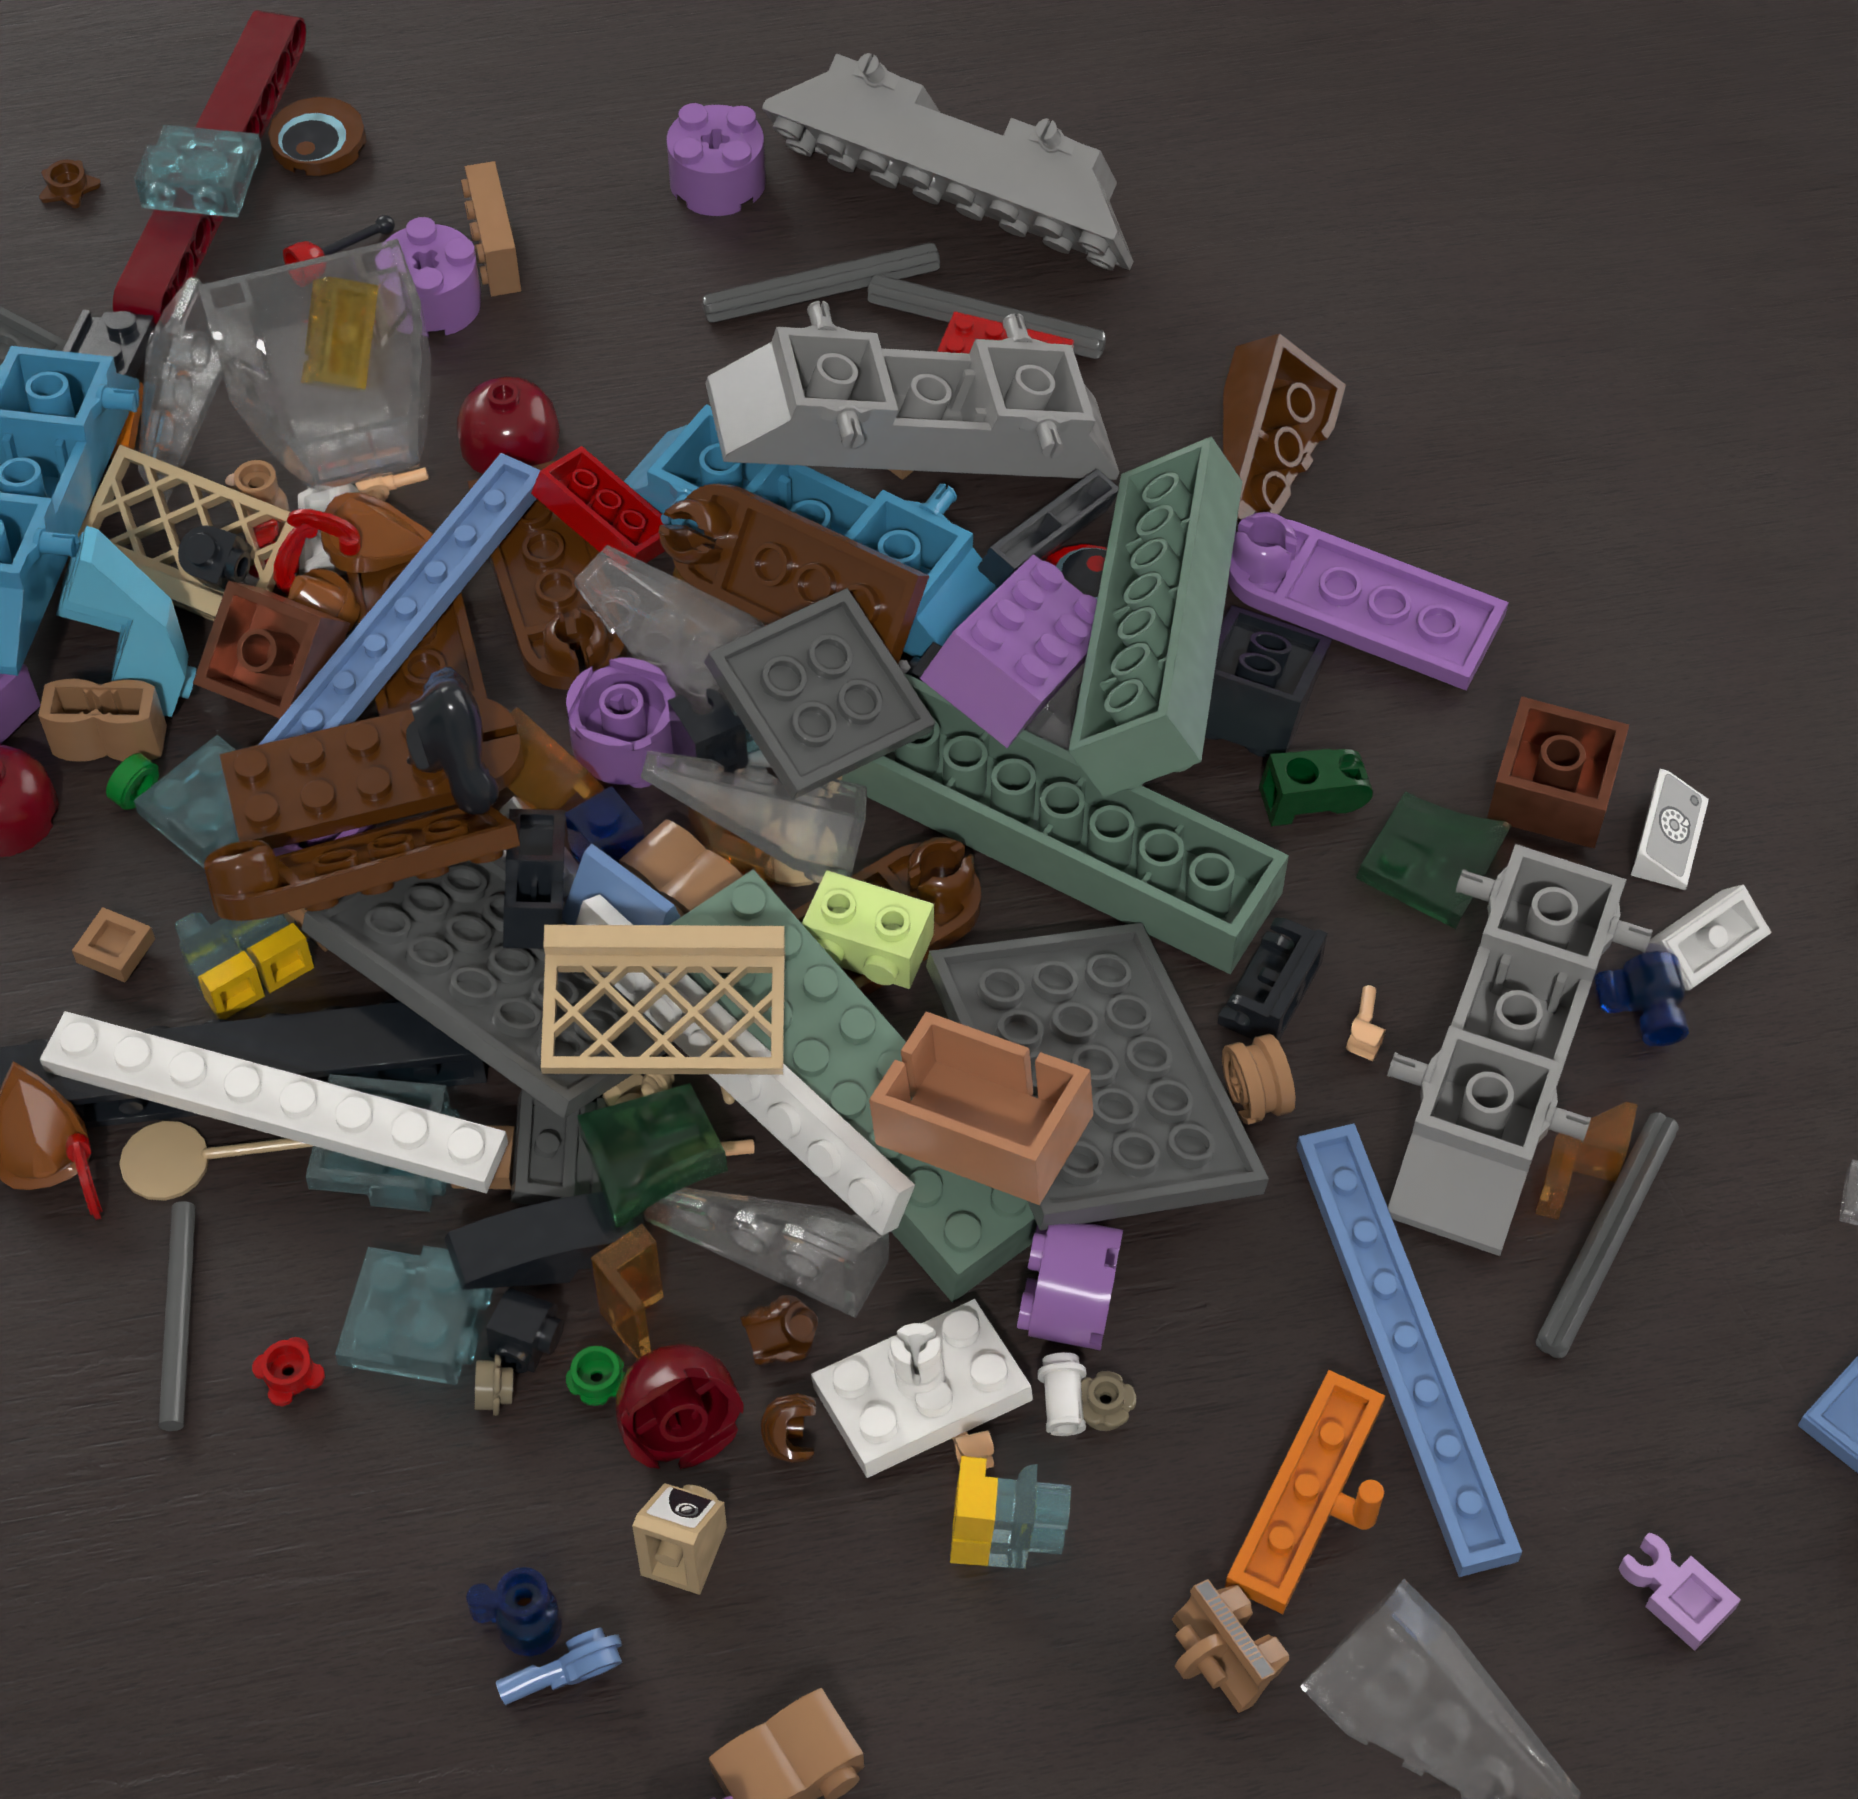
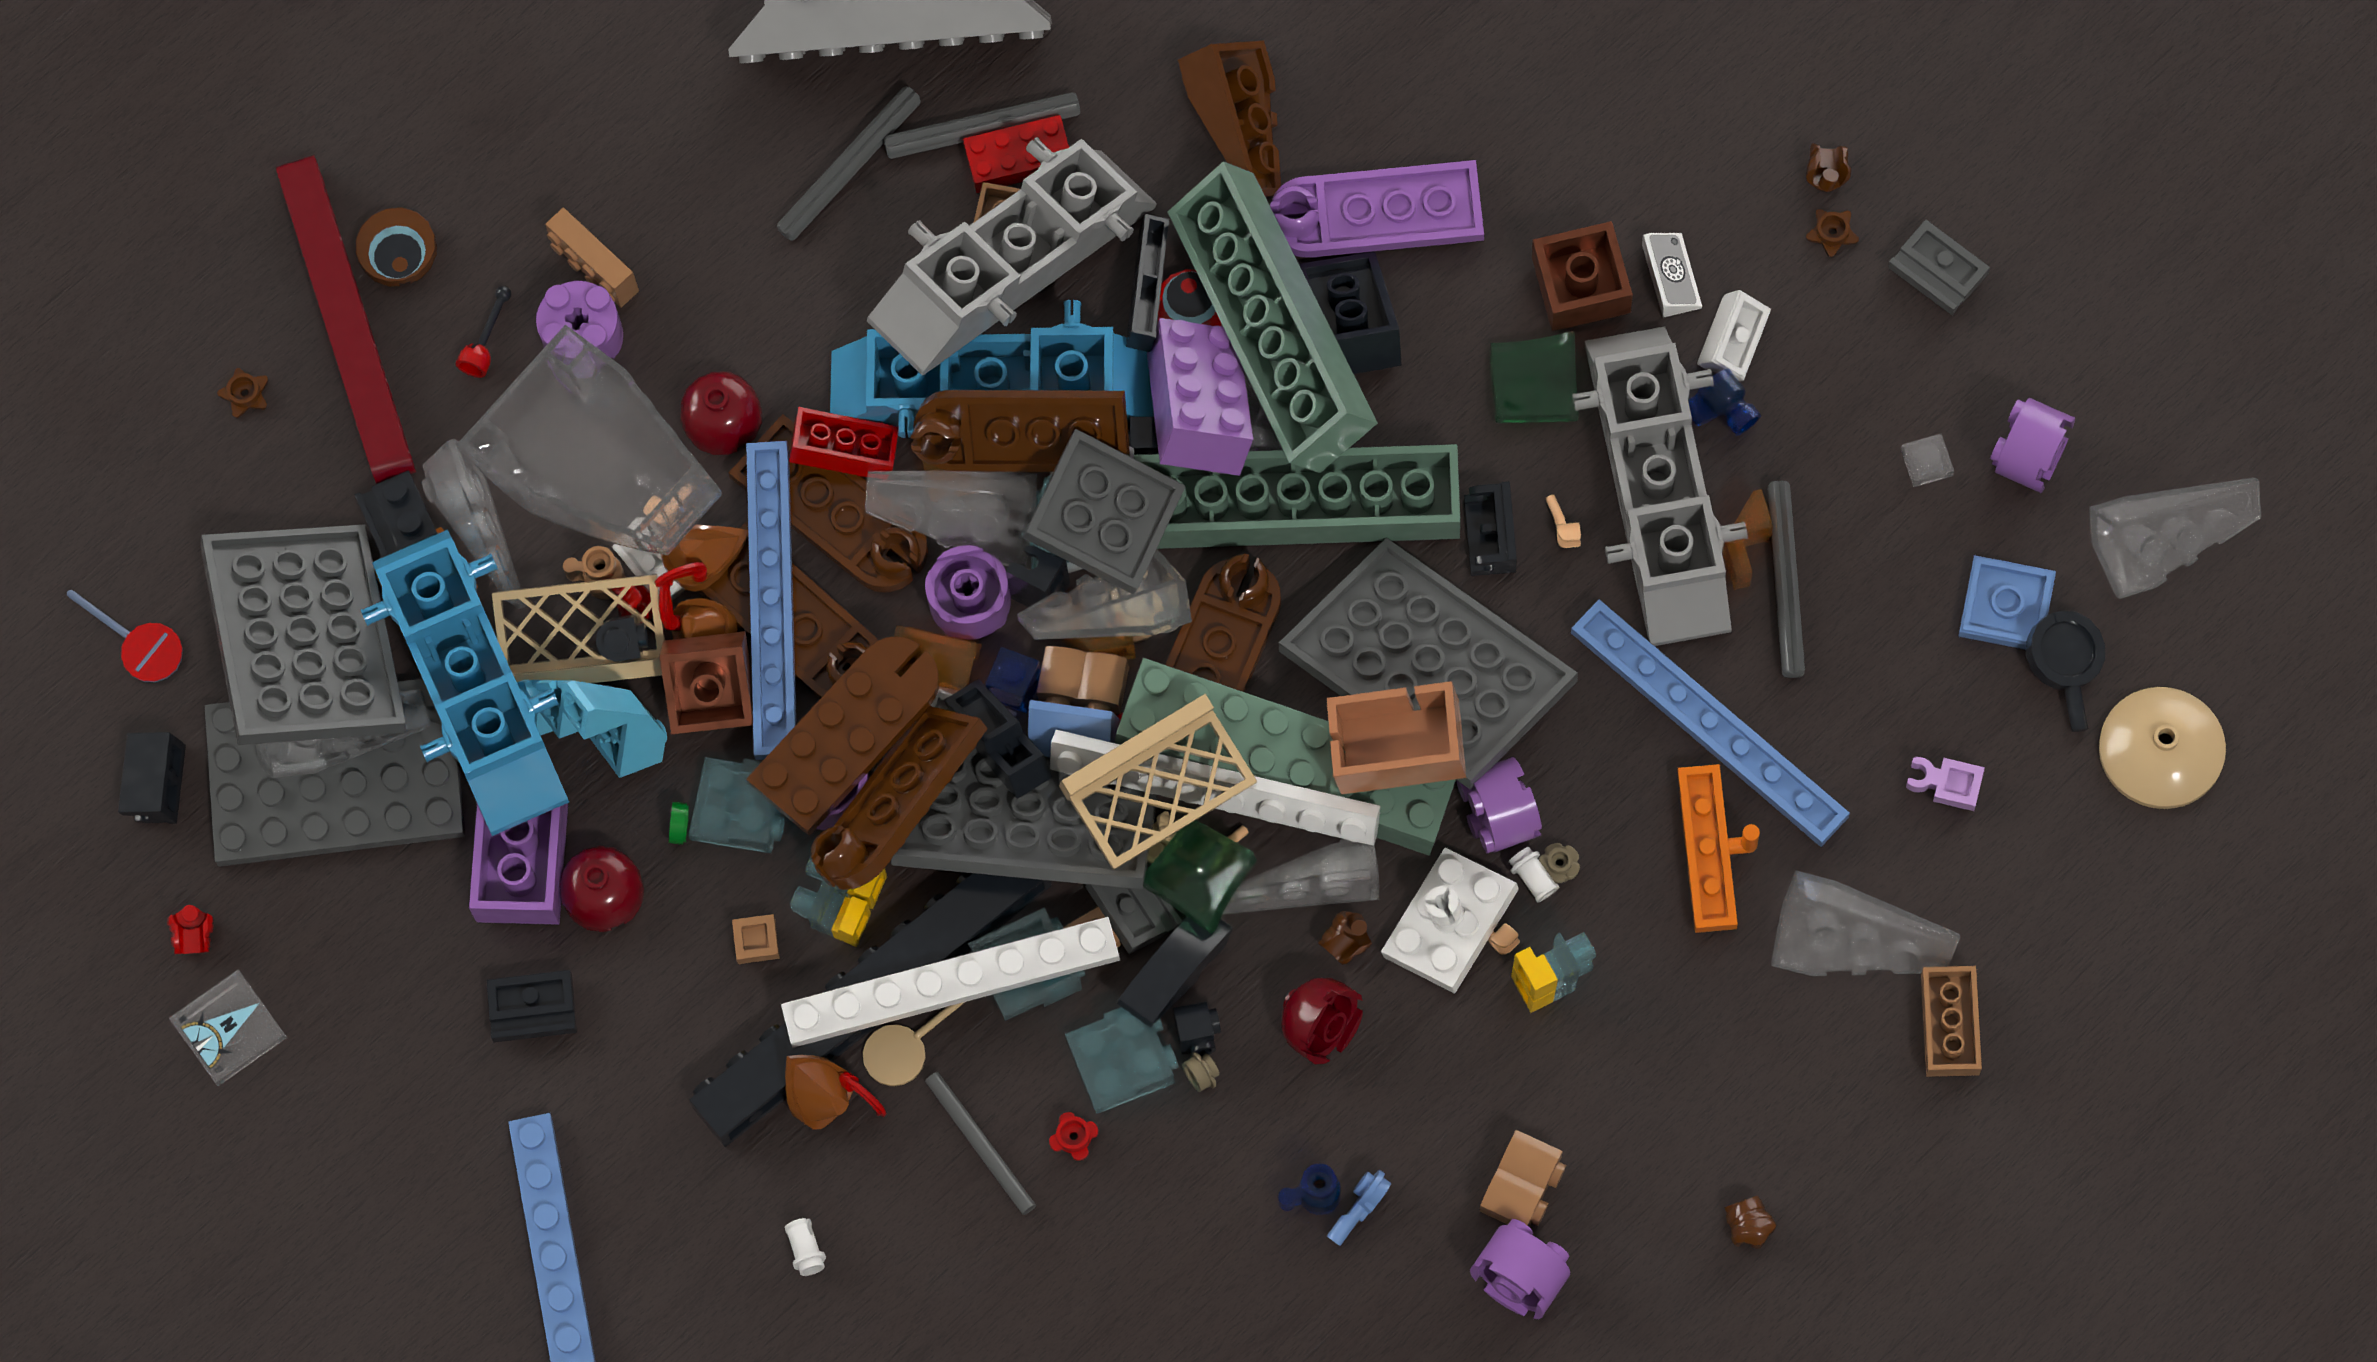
camera: 25 degrees left, 15 degrees up
medium nougat brick [38,679,167,761] -> none
clear light blue plate [134,125,262,217] -> none
clear yellow brick [301,277,379,392] -> none
black head [406,667,499,815] -> none
green plate [566,1346,626,1406] -> none
clear orange panel [591,1224,664,1360] -> none
tan slope [632,1483,727,1595] -> none
medium lavender brick [667,103,766,216] -> none
reddish brown arm [761,1393,816,1463] -> none
yellowish green brick [802,870,934,989] -> none
medium nougat hips [1172,1579,1289,1713] -> none
medium nougat wheel [1222,1034,1296,1125] -> none
dark green leg [1259,749,1373,827] -> none

